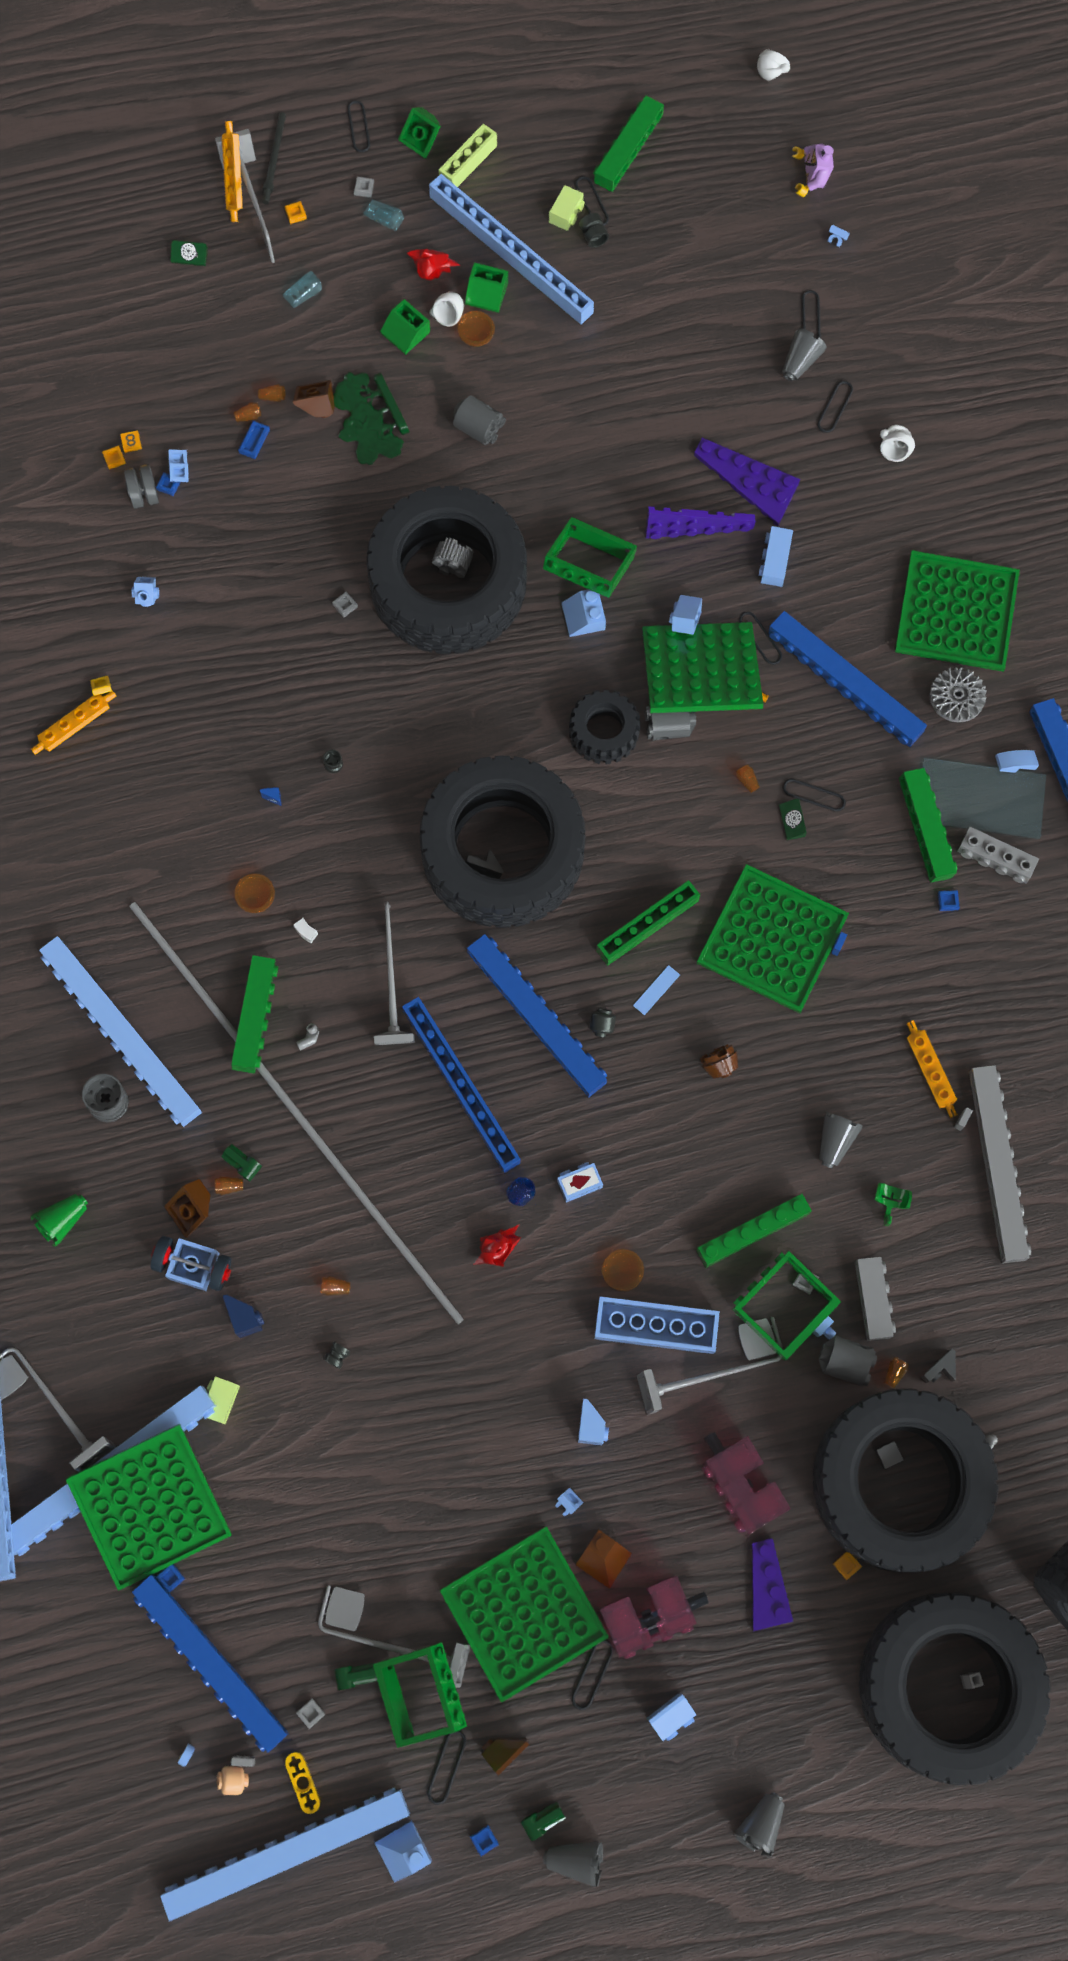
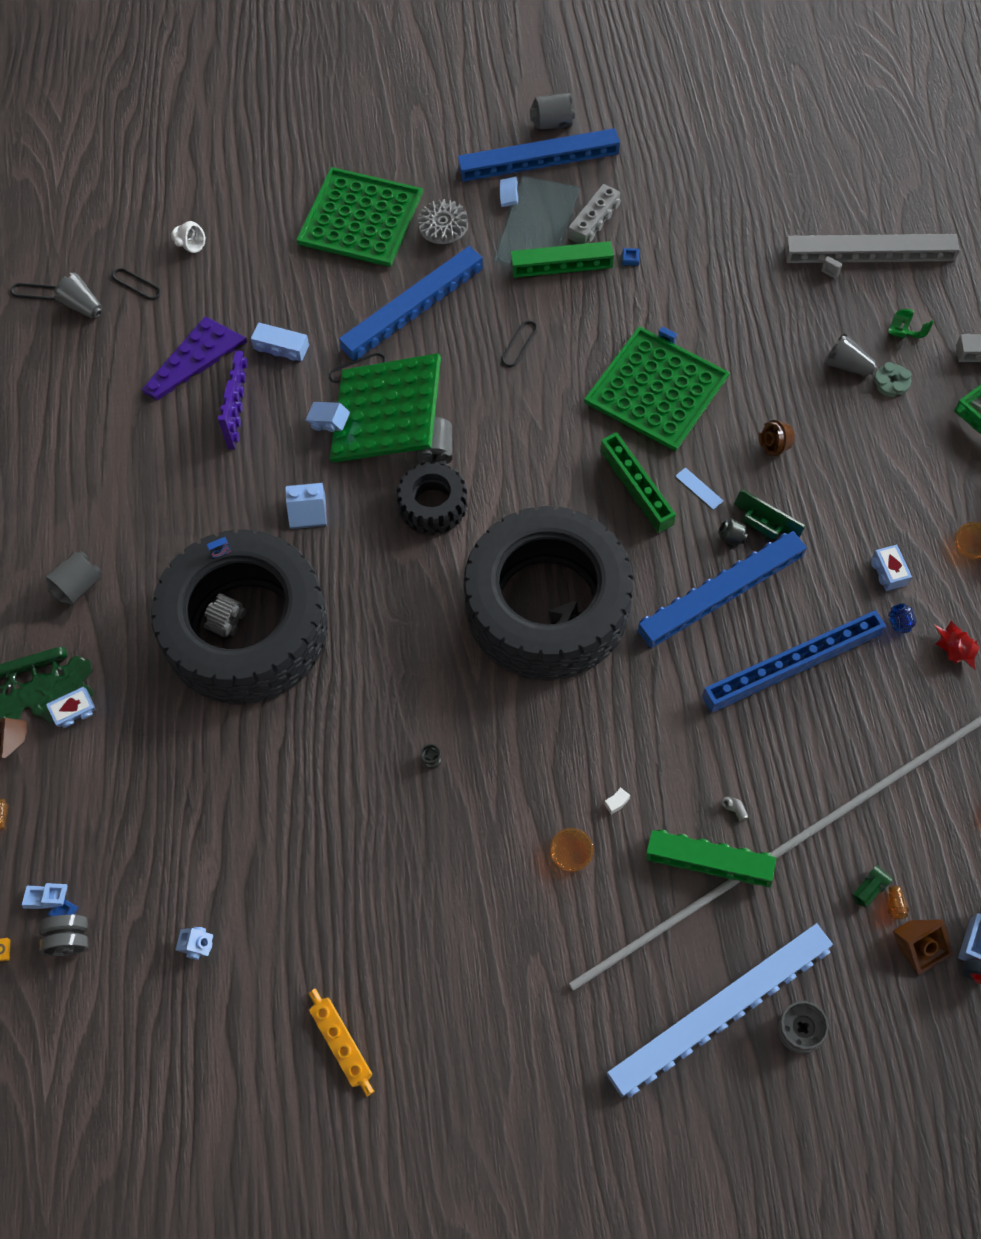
camera: 80 degrees left, 10 degrees down
green cone [31,1194,88,1247] -> none
yellow tile [90,676,112,696] -> none
light orange tile [102,446,126,470] -> none
blue tile [238,421,270,459] -> none
blue slope [260,787,282,806] -> none
light grey tile [332,592,358,618] -> none
light grey piece [374,901,415,1045] -> none
green window [543,517,637,598] -> none
green brick [696,1194,812,1268] -> none
clear orange cone [736,764,760,793] -> none
dark green slope [779,798,807,840] -> none
light orange plate [907,1020,958,1118] -> none
none -> brick [46,687,96,728]
none -> blue tile [207,537,231,559]
none -> dark green bracket [734,489,805,540]
none -> sand green plate [874,362,911,397]

